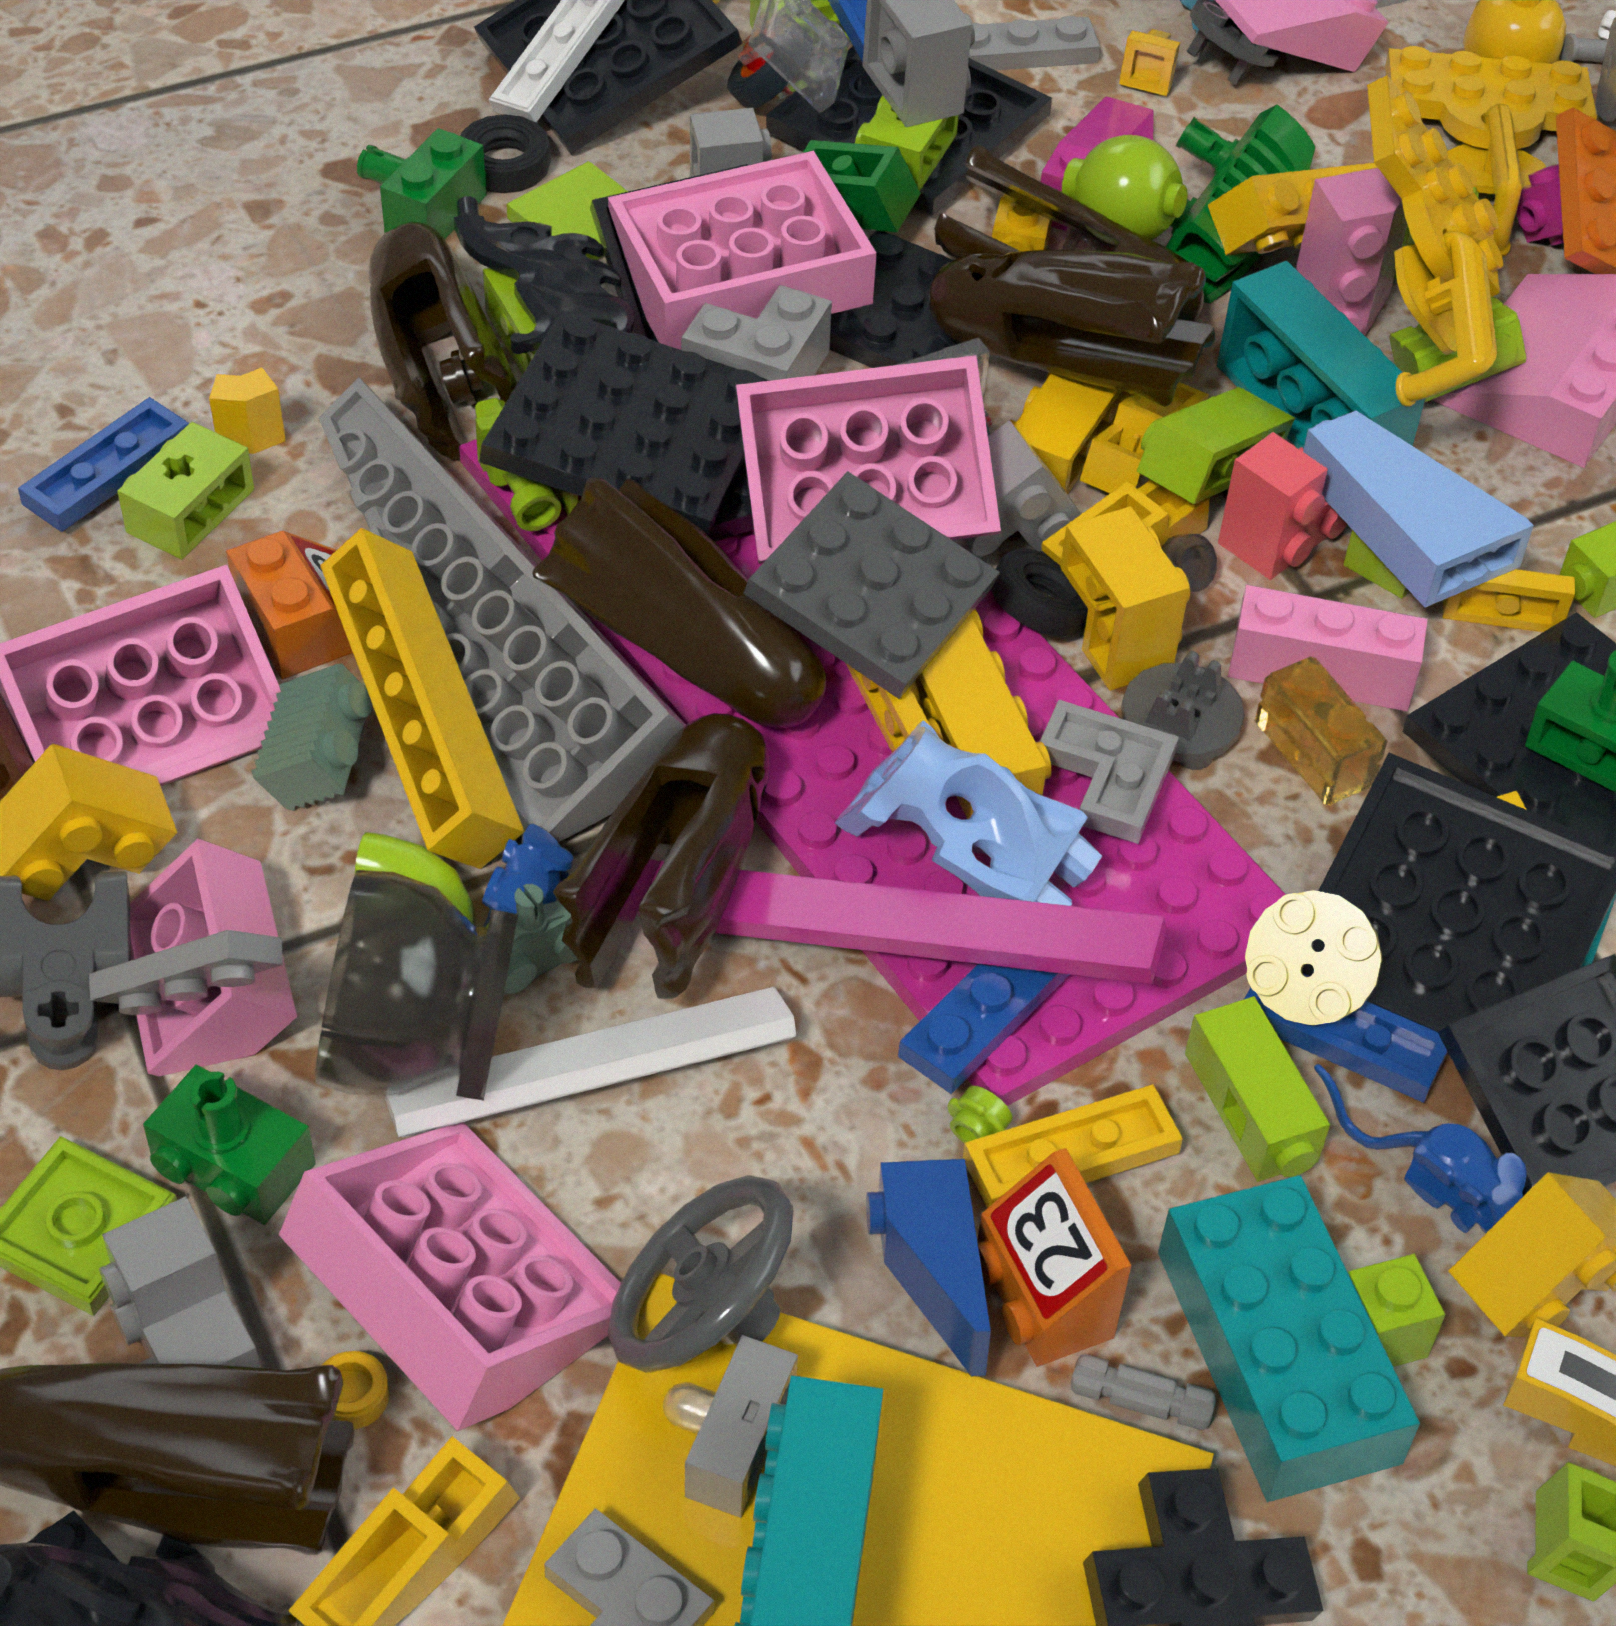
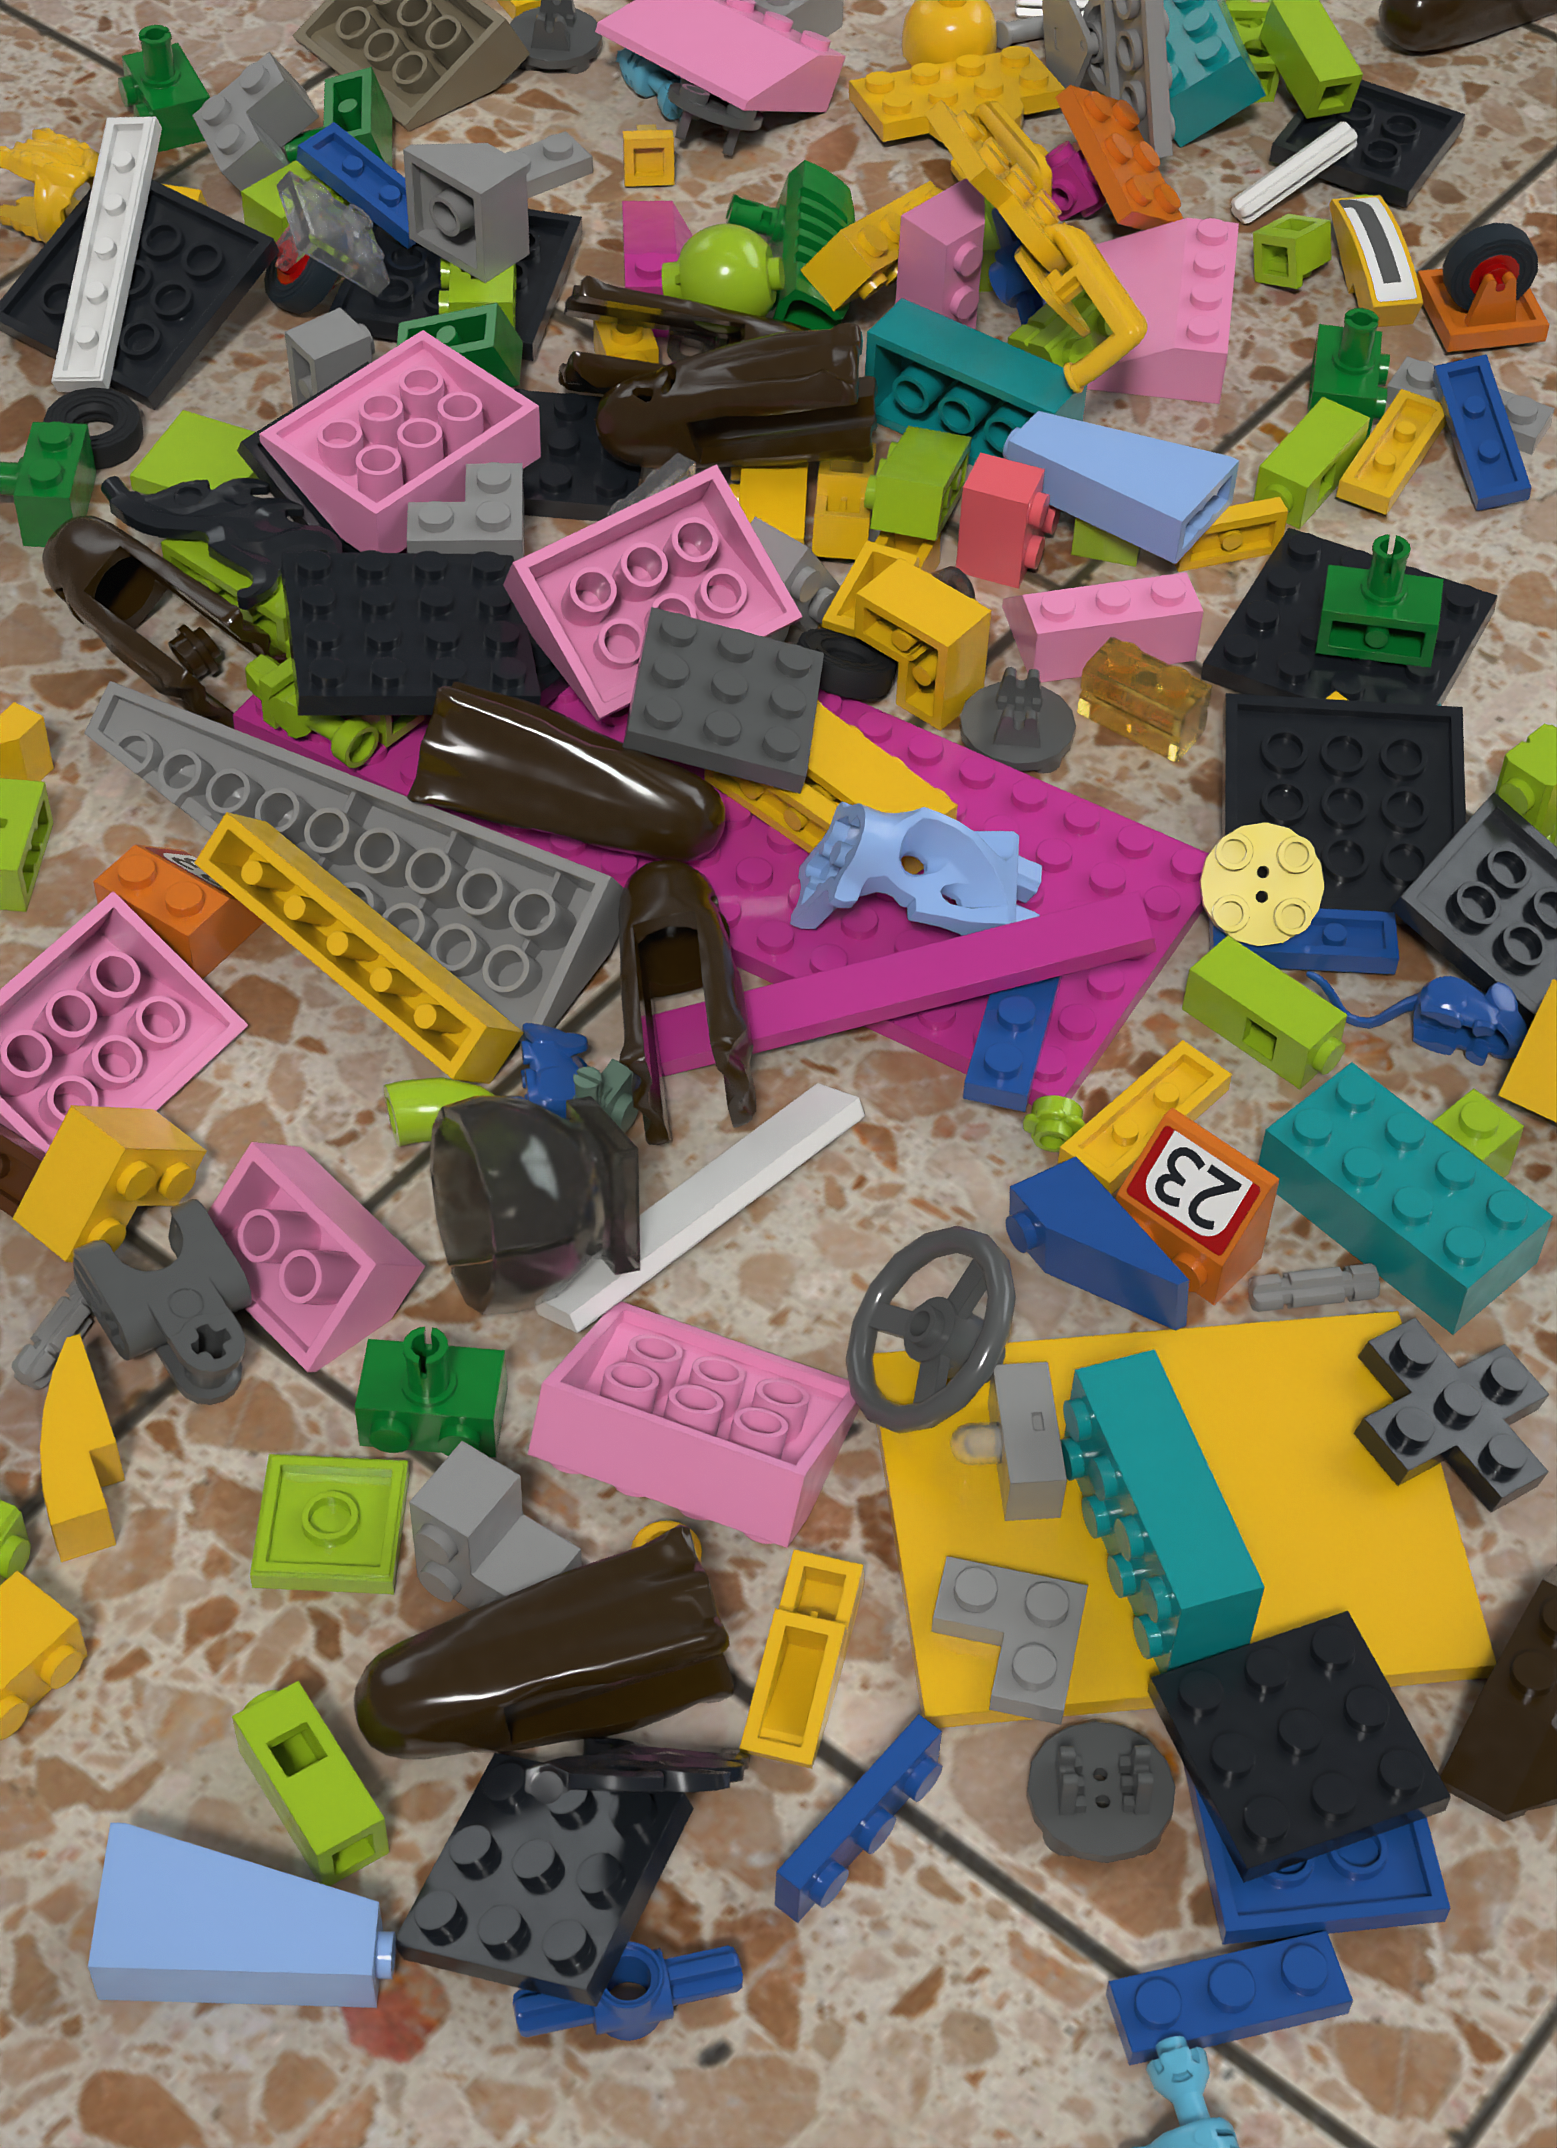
camera: 25 degrees left, 0 degrees up
light grey plate [89,930,283,1015] -> none
sand green brick [251,663,372,811] -> none
light grey plate [1040,700,1179,844] -> none

